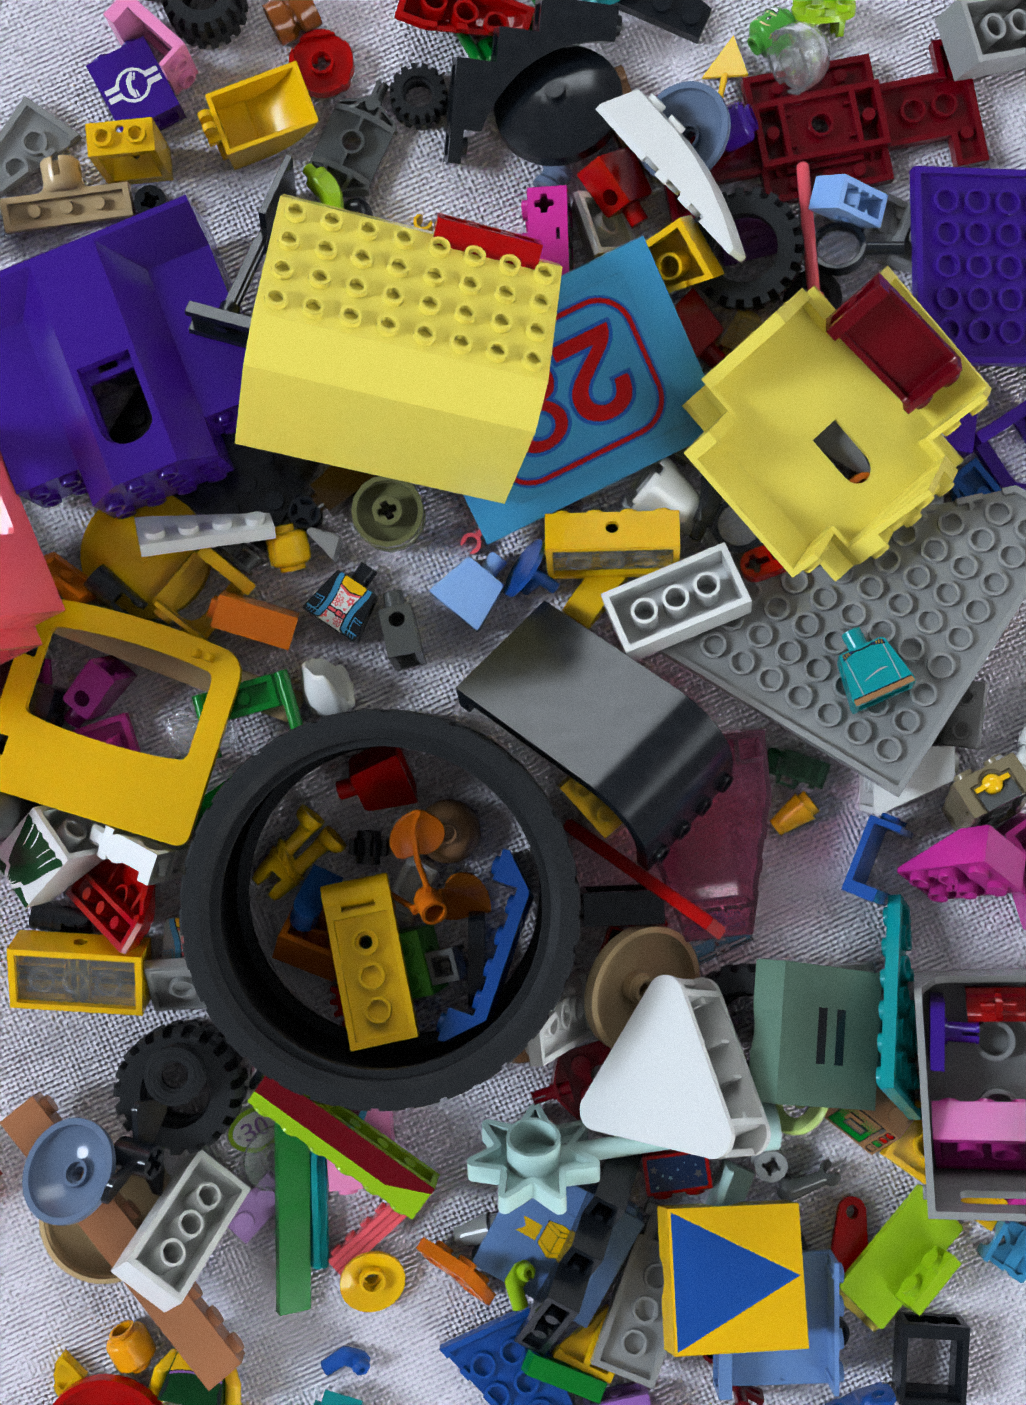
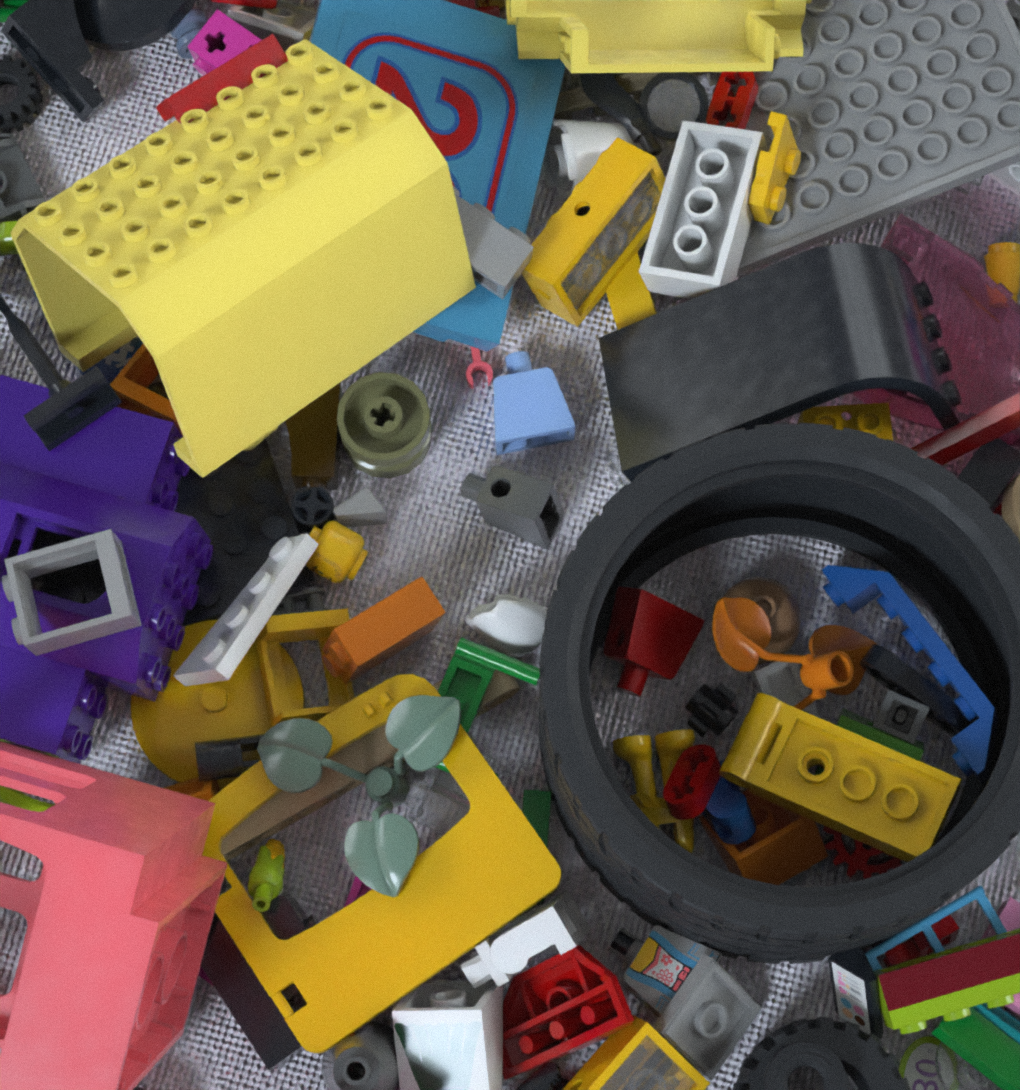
camera: 50 degrees left, 15 degrees down
magenta torso [63,655,138,728] -> none
torso [302,562,379,644] -> none
blue shield [504,539,559,597] -> none
clear green piece [763,748,831,790] -> none
teal torso [837,627,916,714] -> none
none -> light grey window [2,529,142,656]
none -> lime piece [247,838,285,912]
none -> sand green plant [257,695,461,897]
none -> light grey slope [453,186,534,299]
none -> red beam [663,744,721,820]
none -> yellow wing [748,111,801,225]

